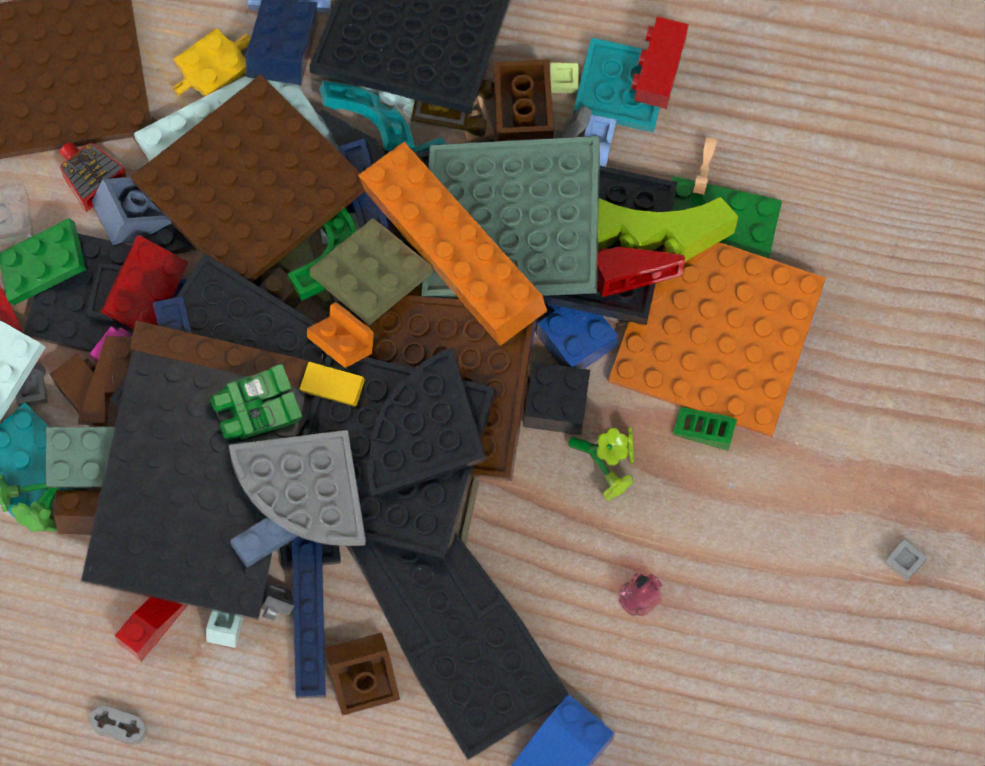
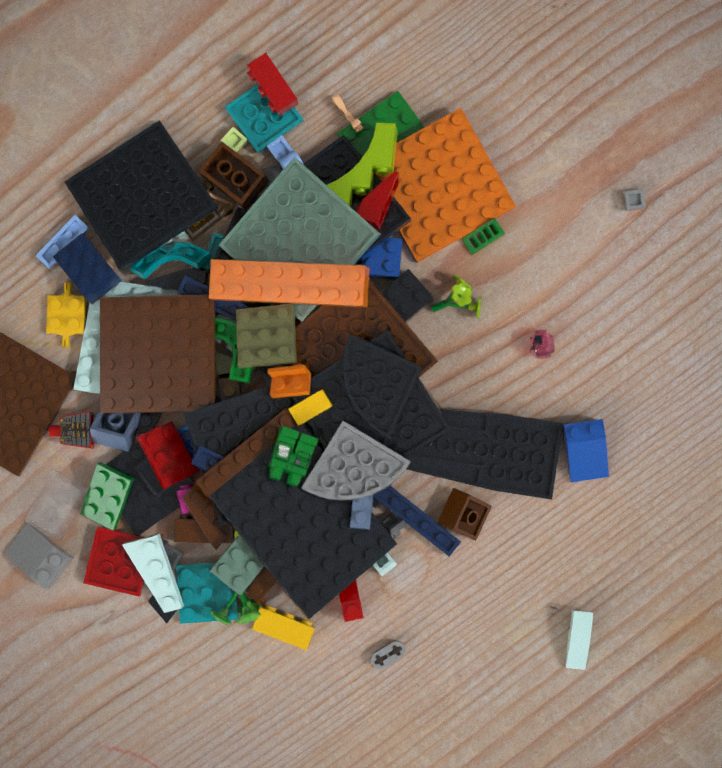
camera: 45 degrees left, 15 degrees up
light grey tile [562,106,592,138] -> none
none -> yellow brick [252,604,315,651]

